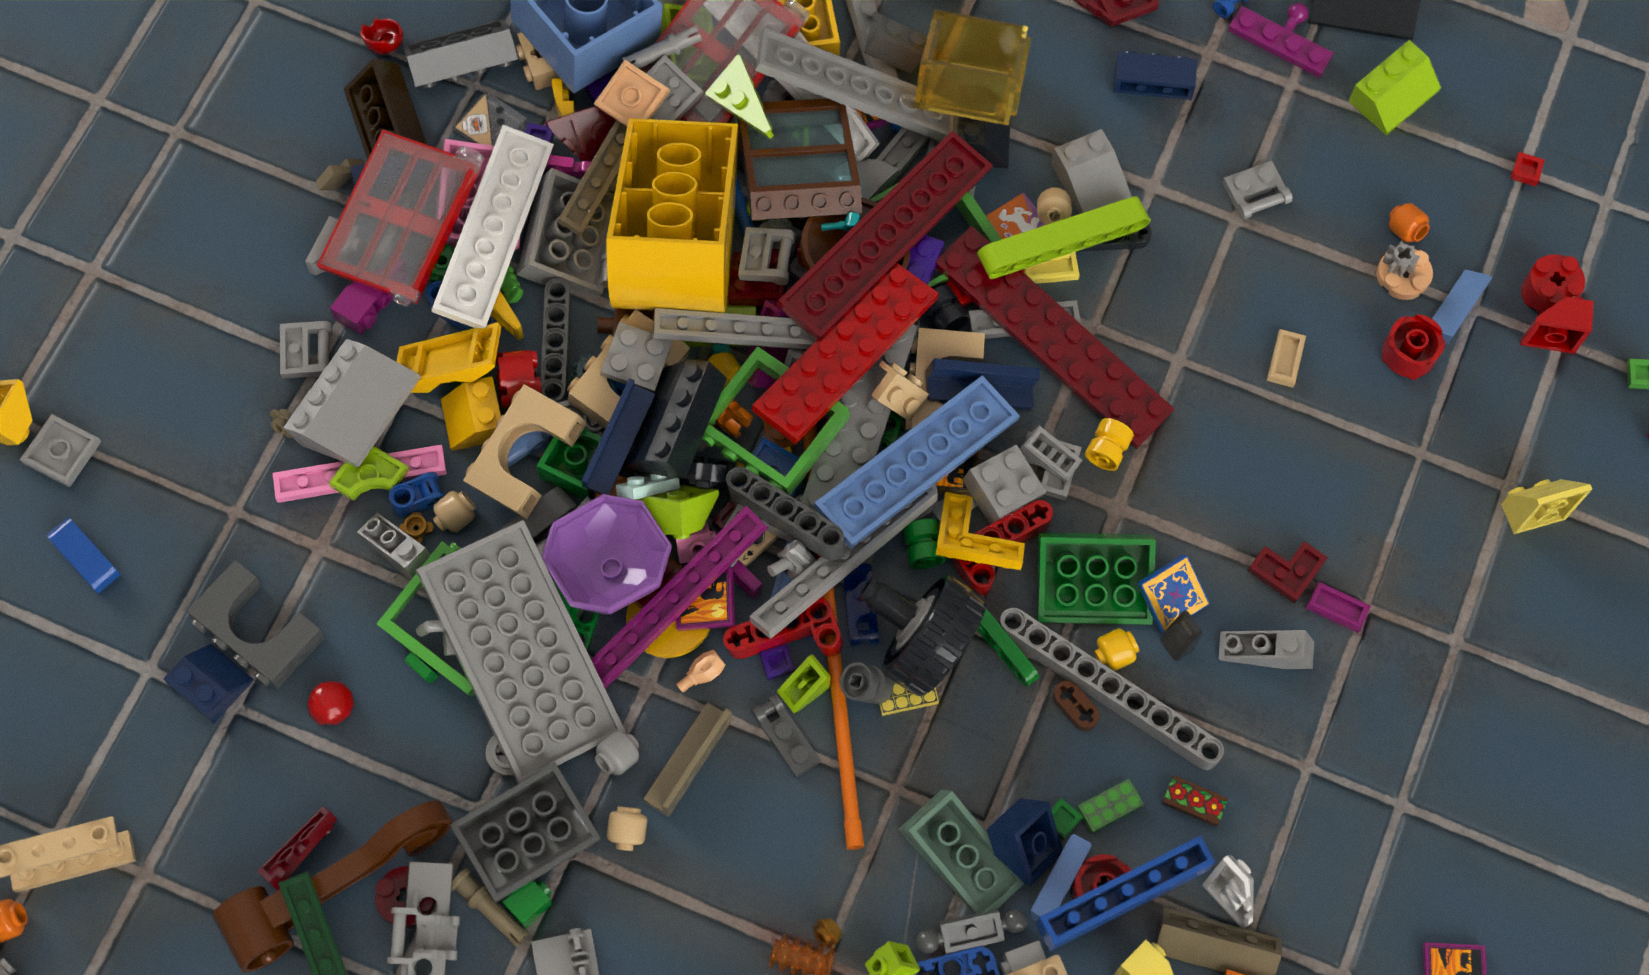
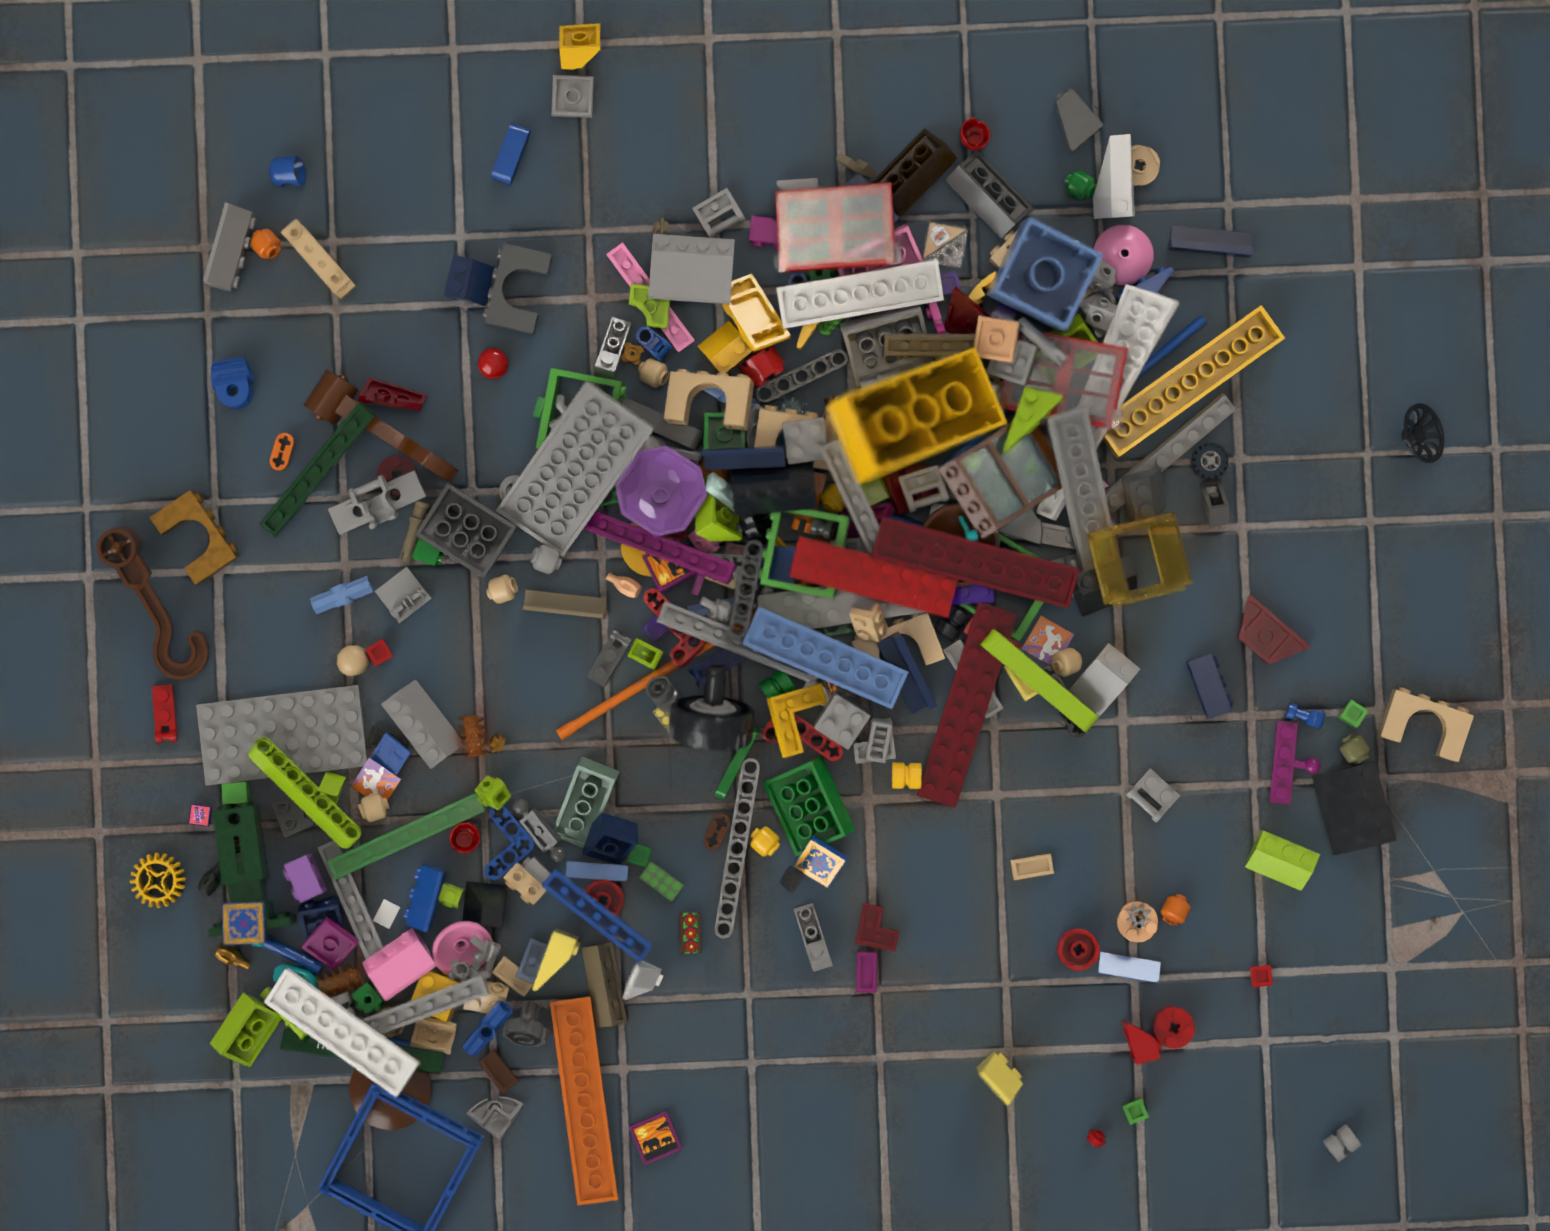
camera: 70 degrees right, 20 degrees up
none -> dark grey wheel [810,518,837,540]

